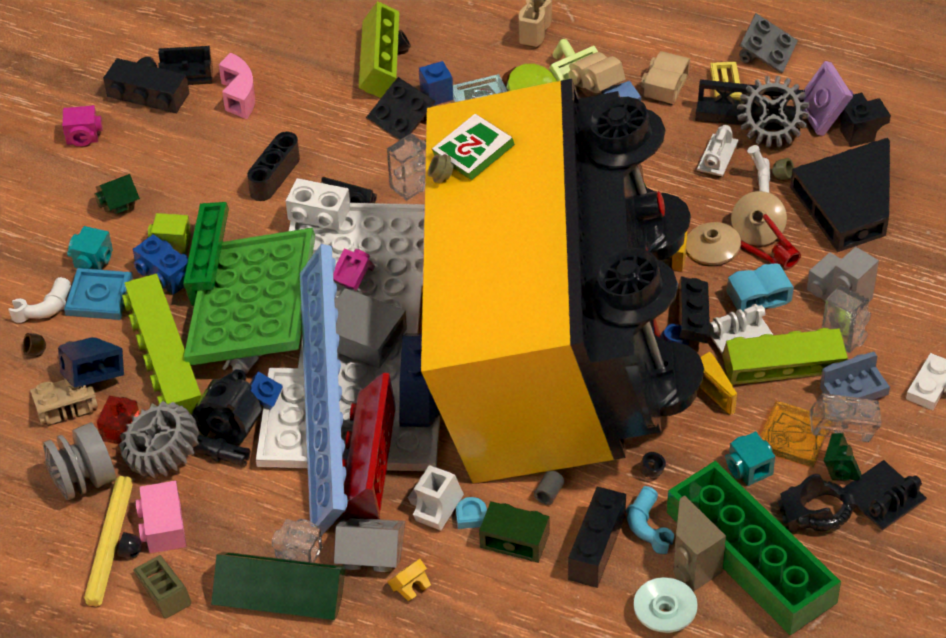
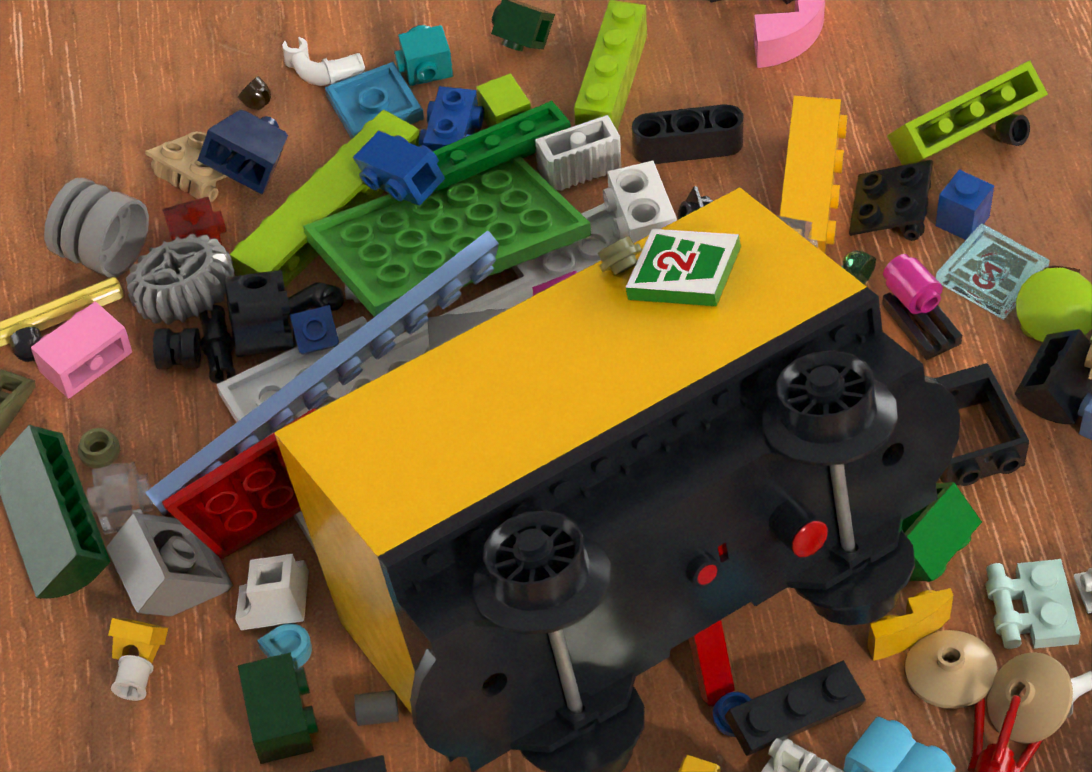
camera: 60 degrees right, 5 degrees up
none -> olive plate [78,428,120,468]
none -> white axle [111,655,154,701]
none -> black wheel [153,328,202,369]
none -> blue brick [353,131,445,206]
none -> white brick [535,115,621,191]
none -> lime brick [574,0,647,131]
none -> yellow wedge [779,96,848,254]
none -> light aqua plate [985,559,1080,649]

